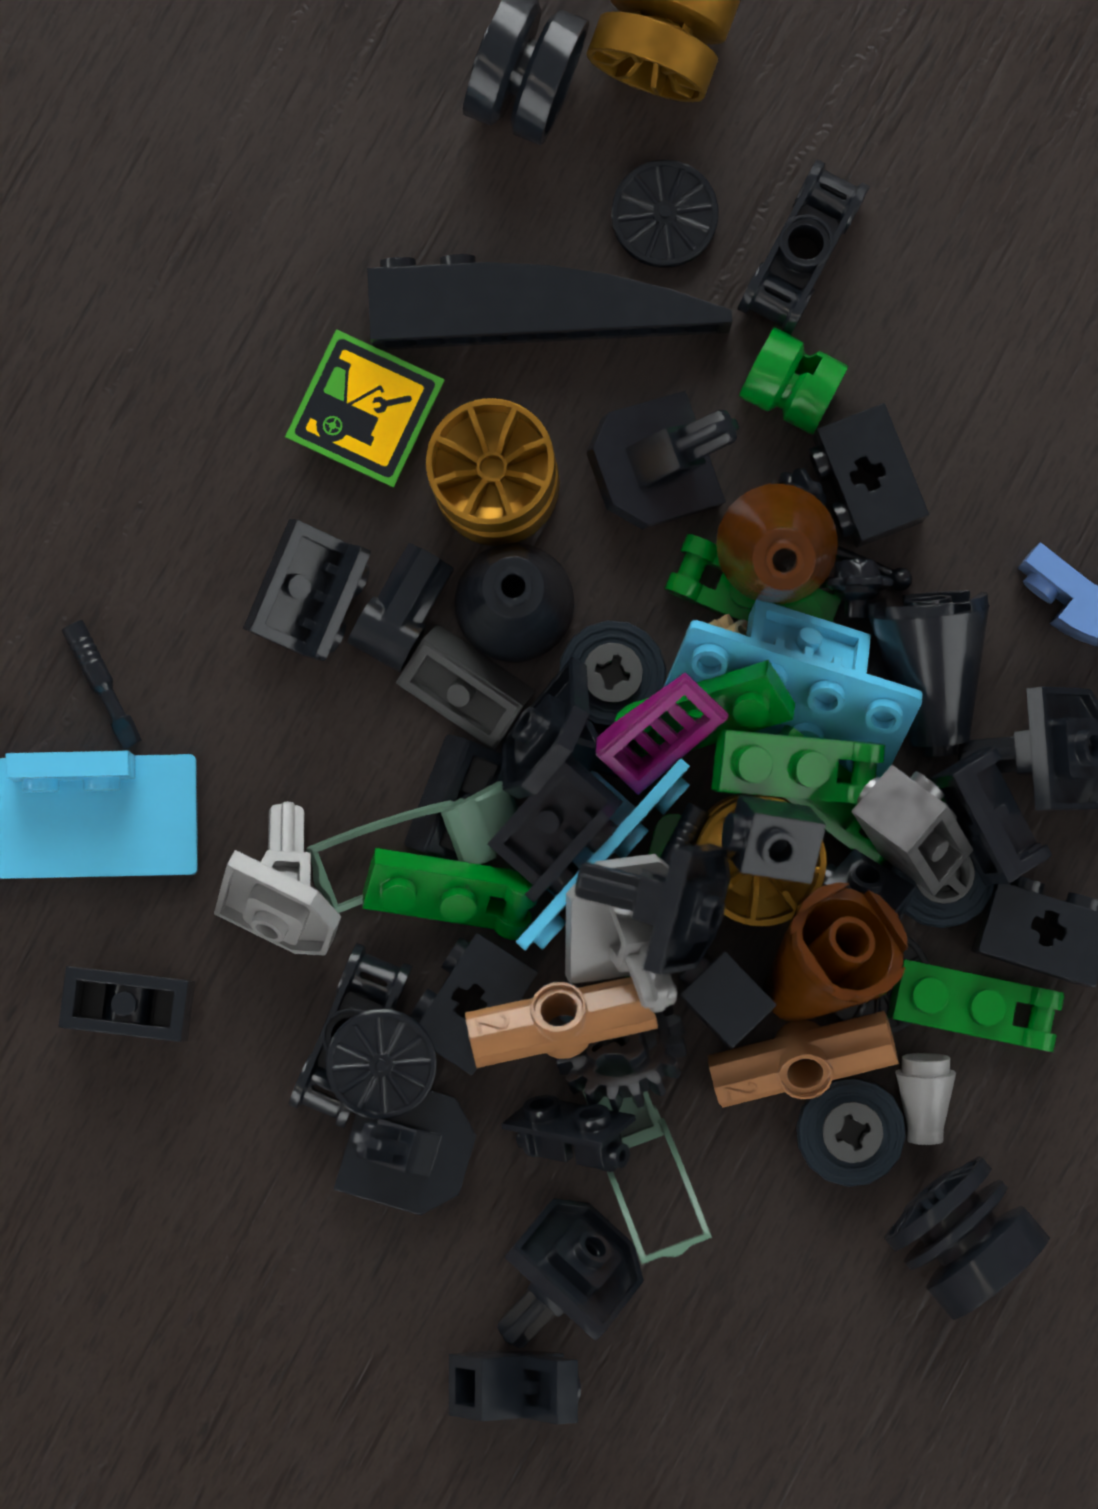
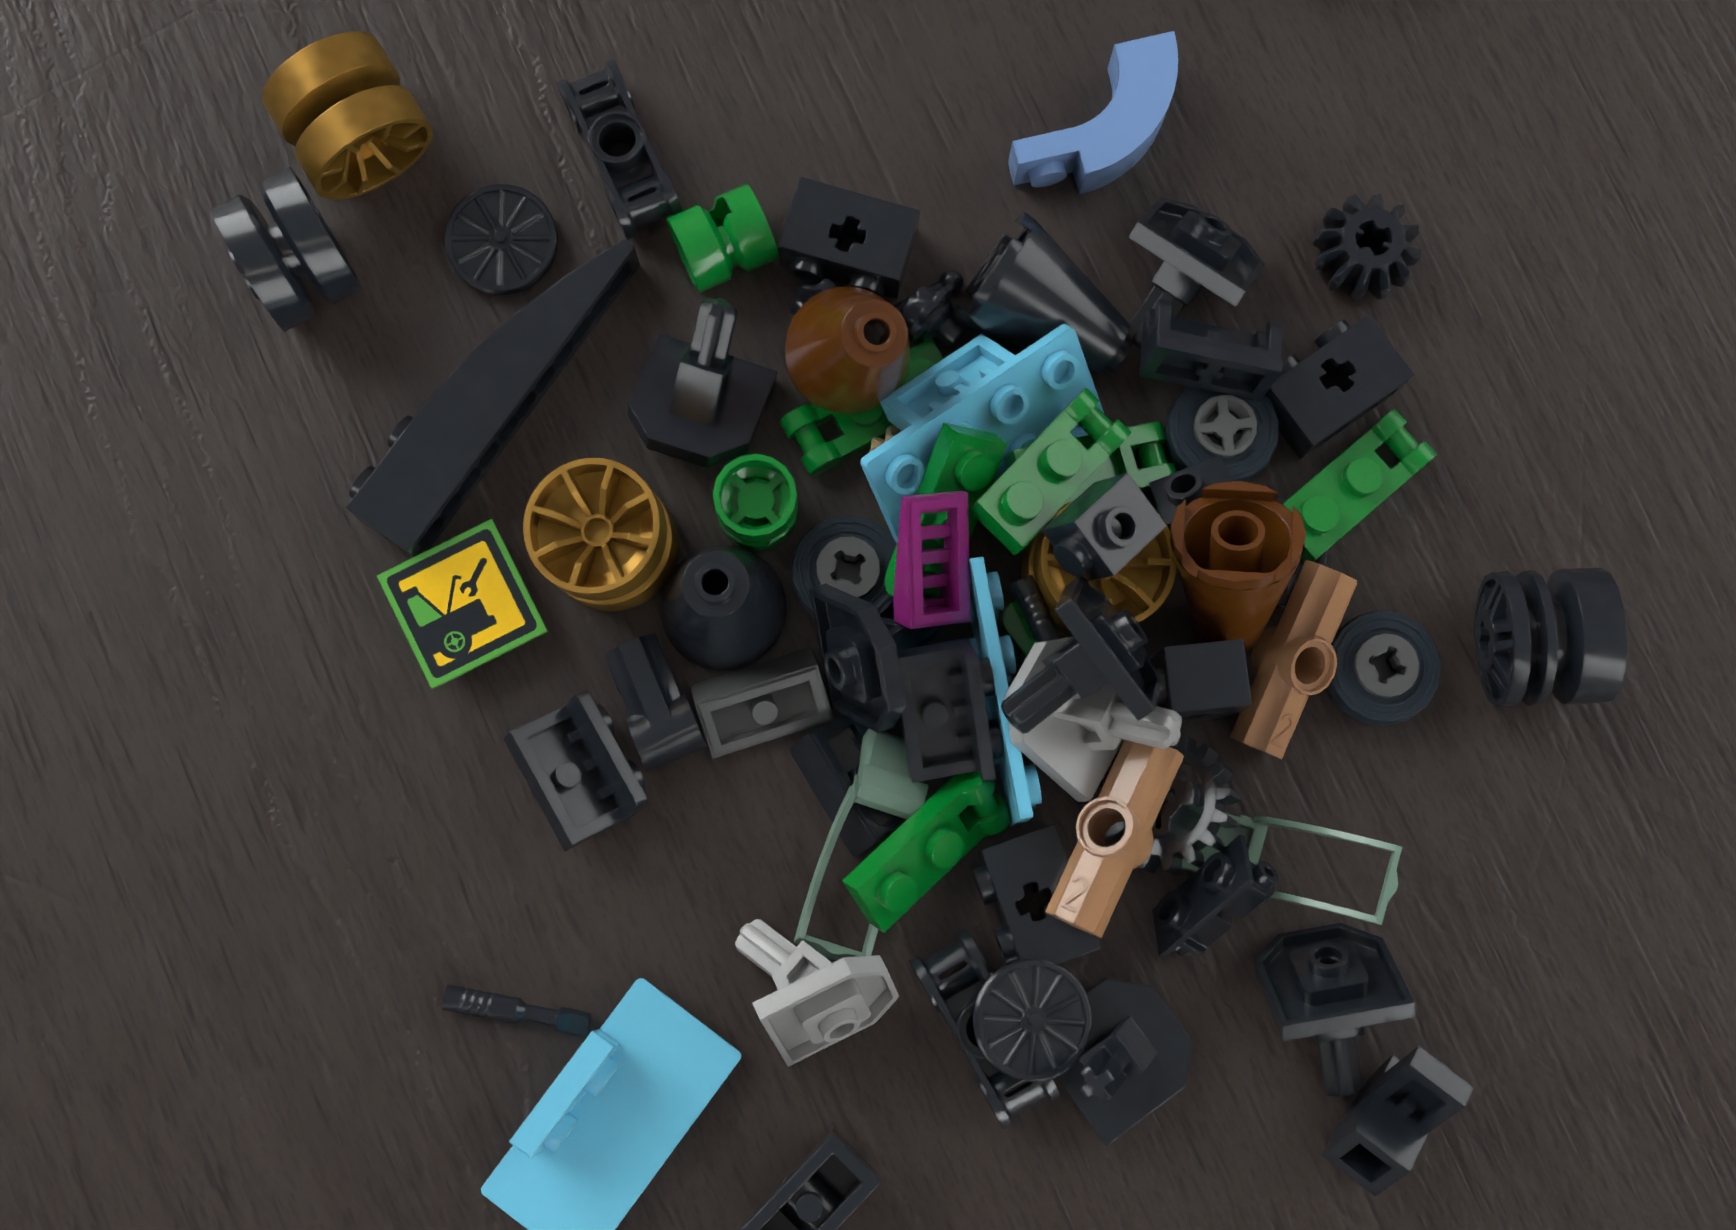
camera: 55 degrees left, 5 degrees down
flat silver brick [851,765,973,896] -> none
light grey cone [895,1053,956,1145] -> none
none -> green wheel [713,454,799,553]

